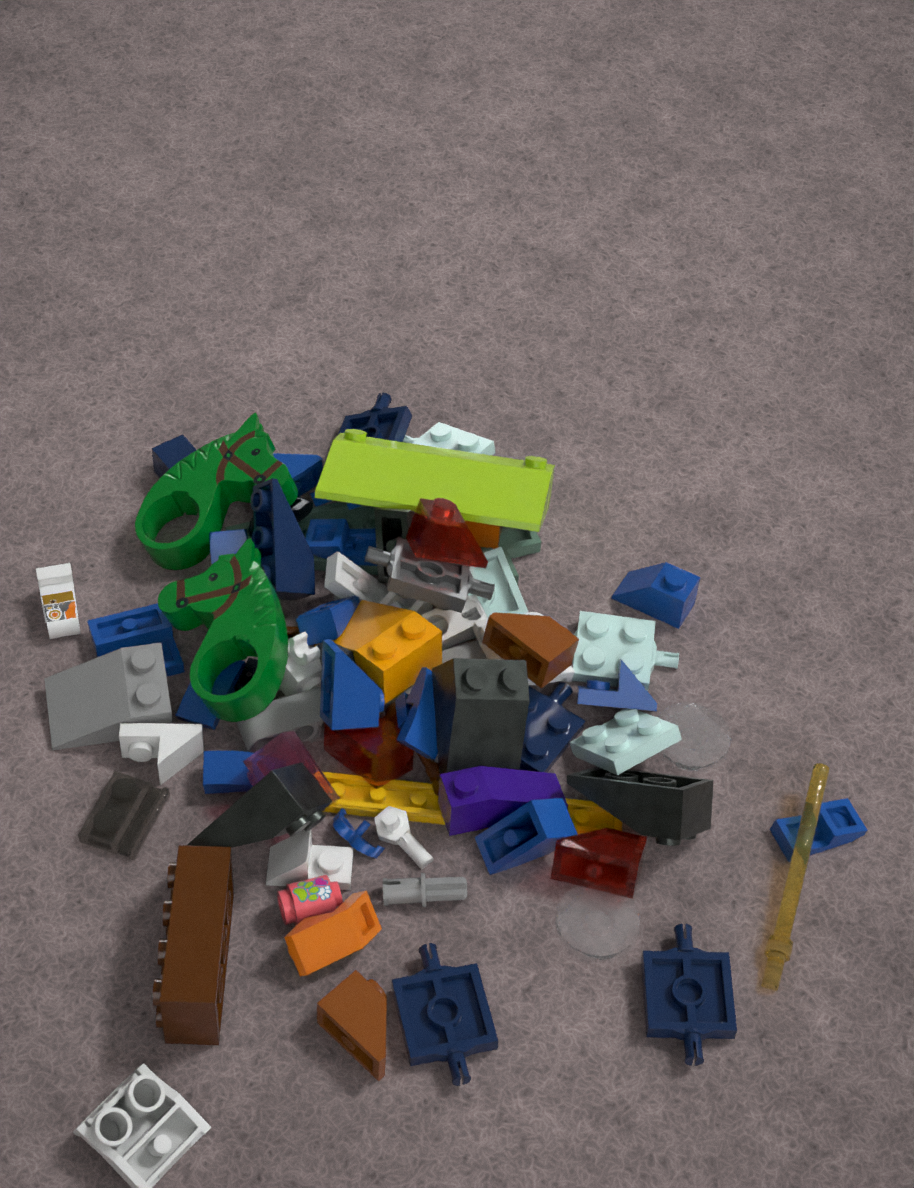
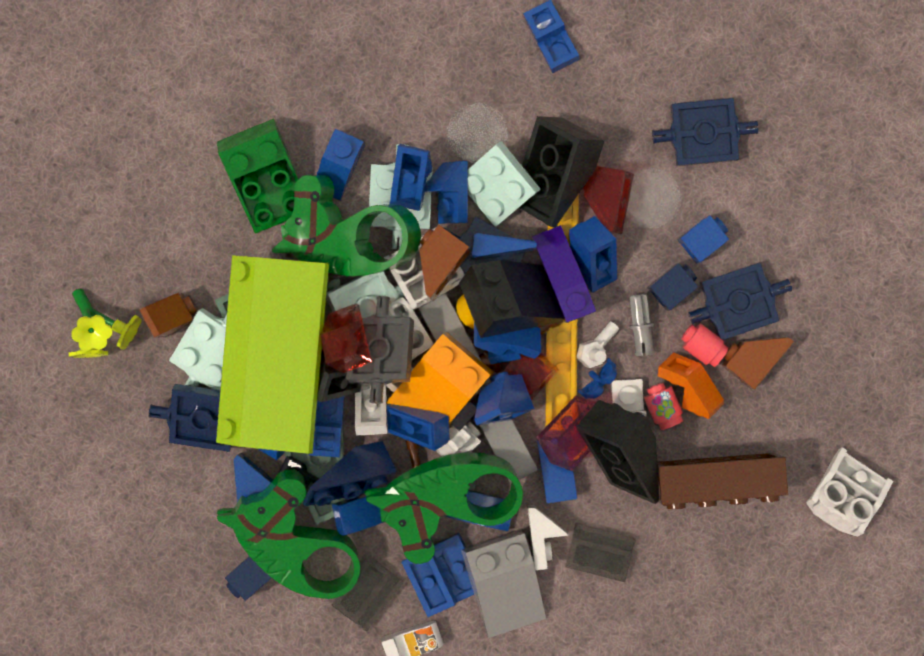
camera: 90 degrees left, 40 degrees up
clear yellow bar [761,763,830,991] -> none
none -> neon yellow plant [68,288,142,358]
none -> dark orange slope [139,292,198,338]
none -> green slope [217,118,299,234]
none -> green animal [272,174,421,276]
none -> clear smoke plate [331,555,404,632]
none -> blue slope [390,144,432,211]
none -> blue slope [470,233,537,260]
none -> dark blue brick [647,263,698,311]
none -> blue brick [677,215,729,264]
none -> coral brick [681,323,729,367]

